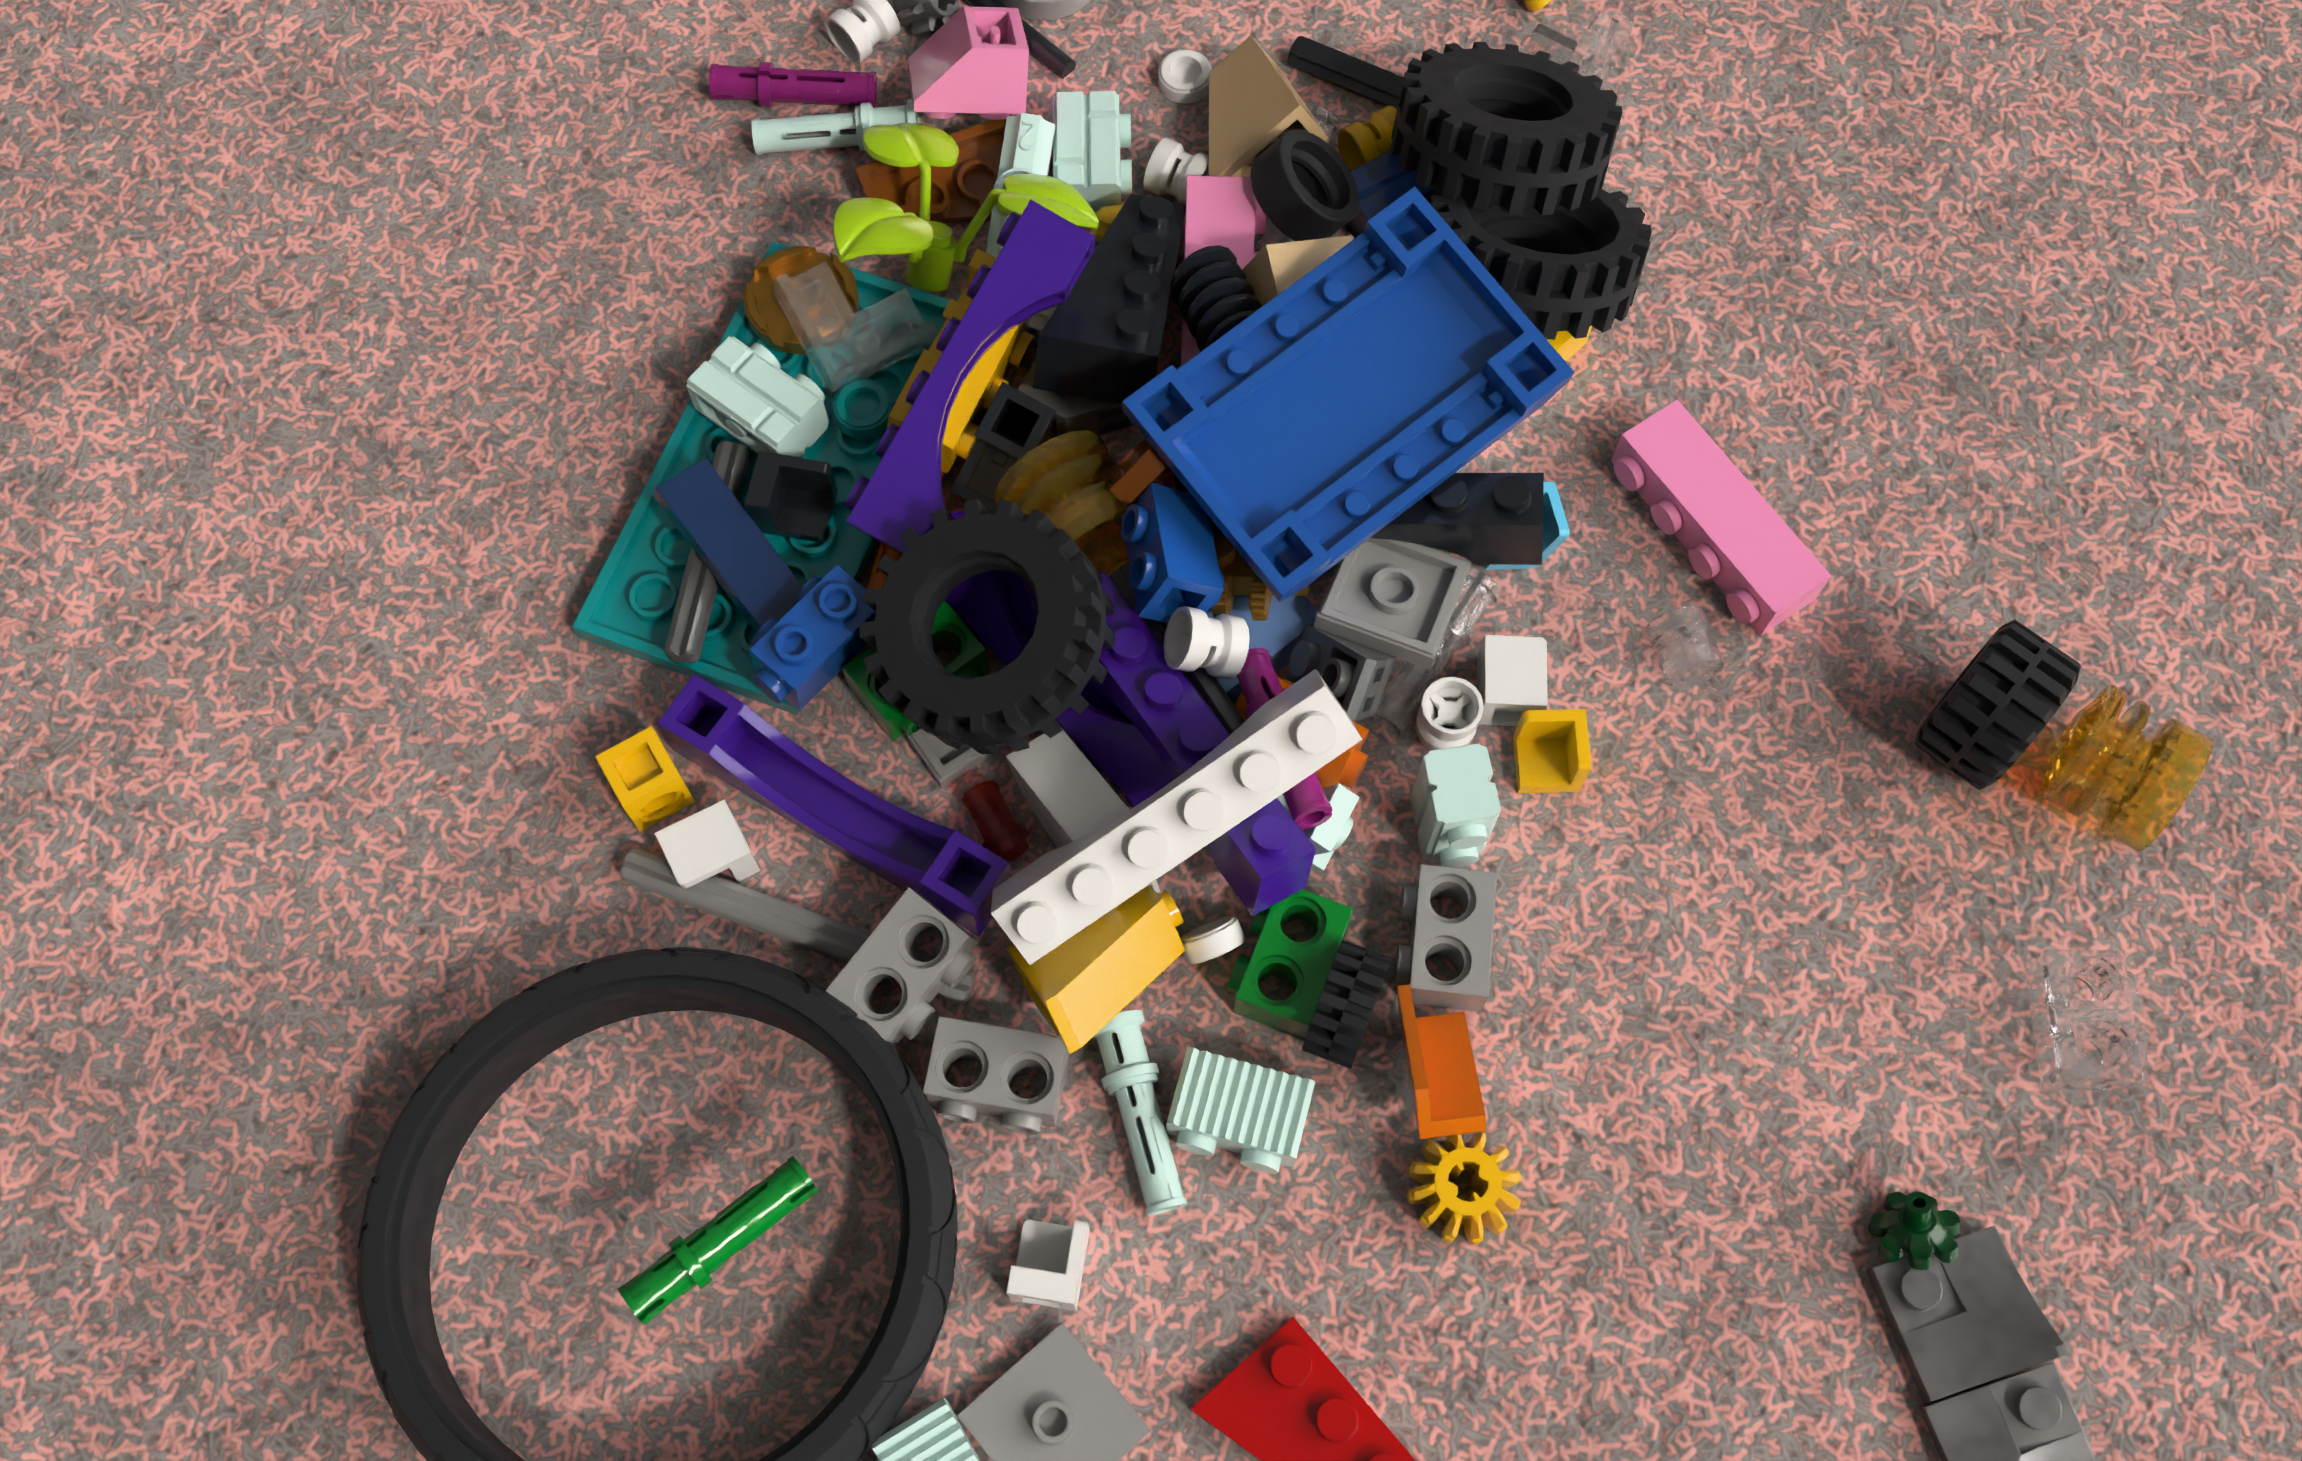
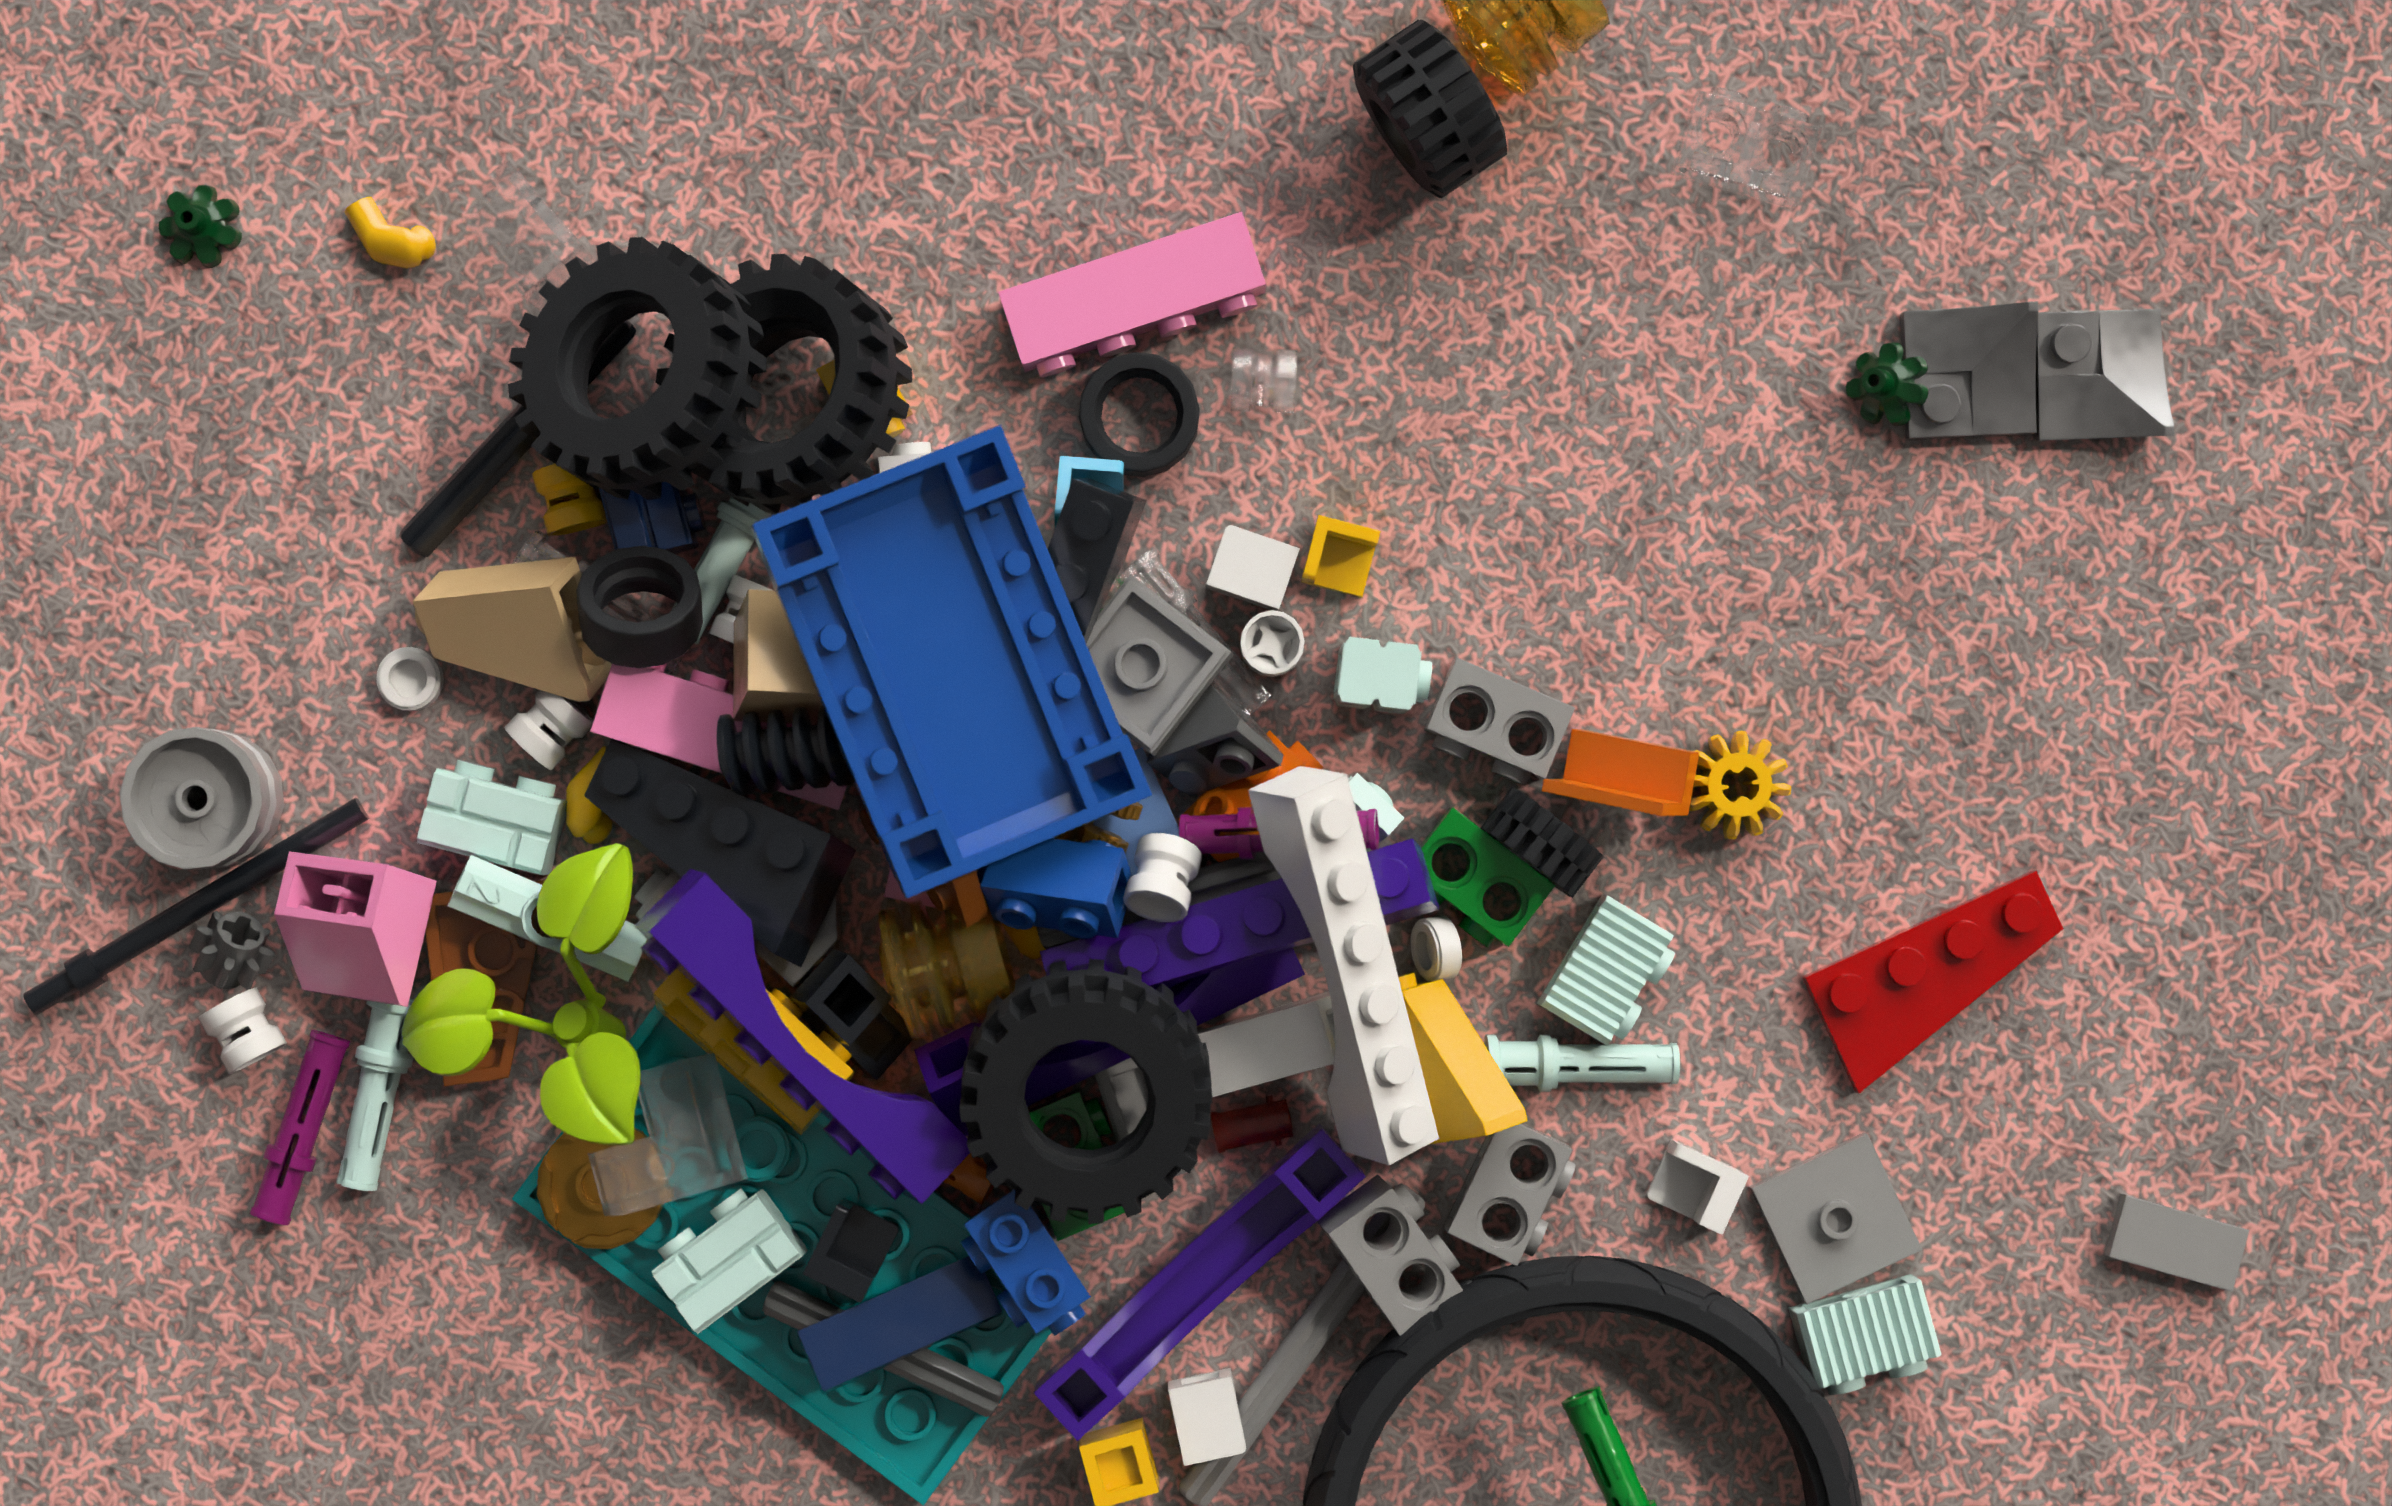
camera: 75 degrees left, 20 degrees up
none -> black tyre [1078,352,1200,477]

